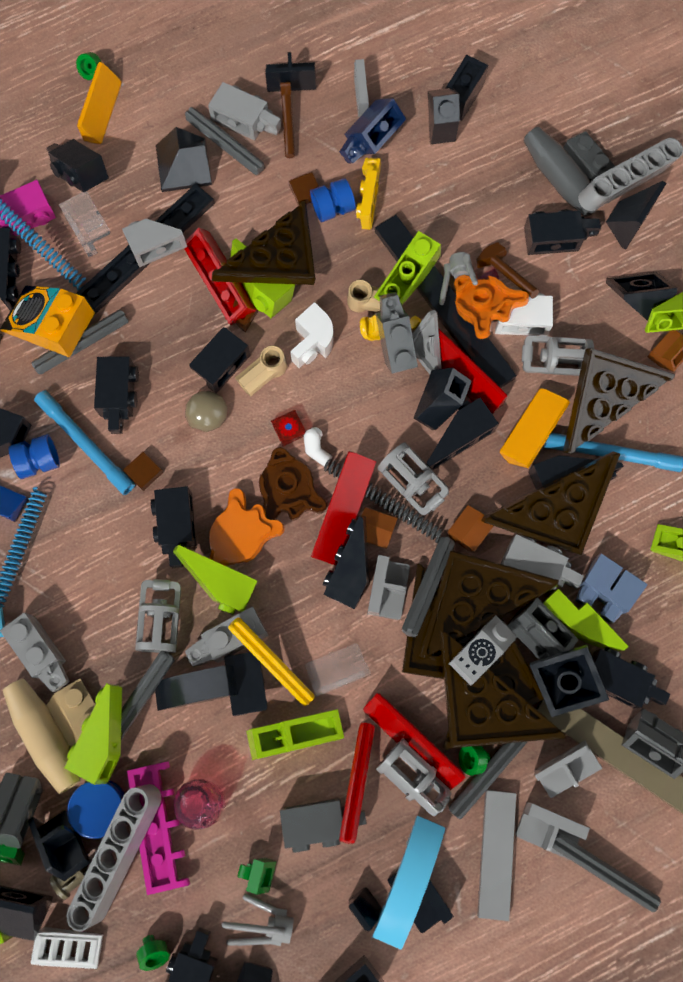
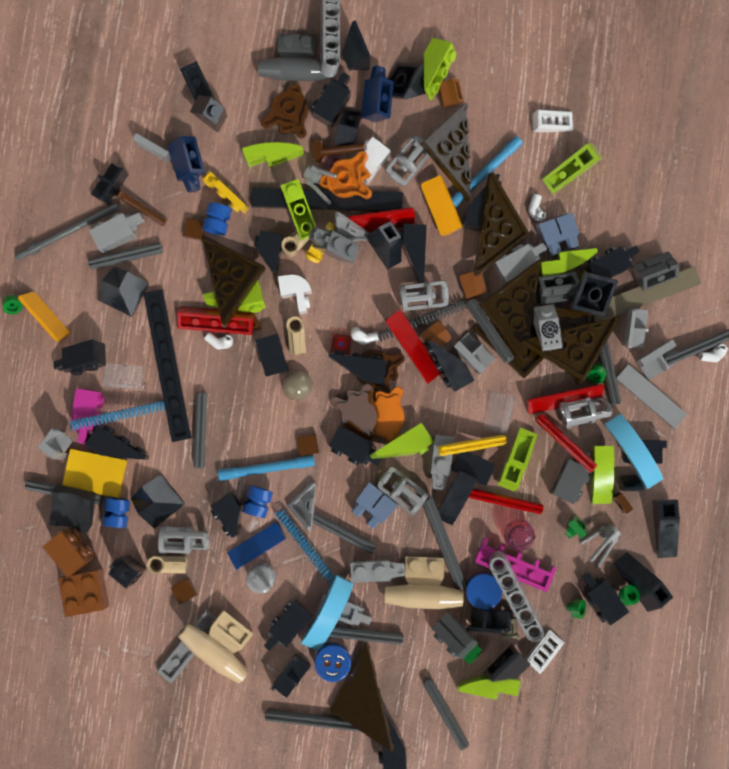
camera: 55 degrees left, 10 degrees up
light orange slope [0,285,94,358] -> none
lime slope [64,683,122,785] -> none
black hinge [94,356,139,434] -> none
light grey slope [122,219,187,267] -> none
none -> dark grey bar [14,203,120,261]
none -> white arm [204,332,233,350]
none -> lime slope [242,142,304,168]
none -> black slope [254,231,284,275]
none -> reddish brown tile [261,84,309,139]
none -> light grey tile [287,481,317,531]
none -> dark grey axle [313,512,376,554]
none -> black slope [328,351,387,385]
none -> reddish brown tile [331,383,379,440]
none -> black slope [335,107,363,146]
none -> sand blue hips [352,482,398,529]
none -> dark blue hinge [361,65,394,122]
none -> red axle [468,488,544,514]
none -> white arm [528,194,546,222]
none -> lime slope [591,446,614,504]
none -> reddish brown tile [612,493,633,514]
none -> white arm [699,344,728,362]

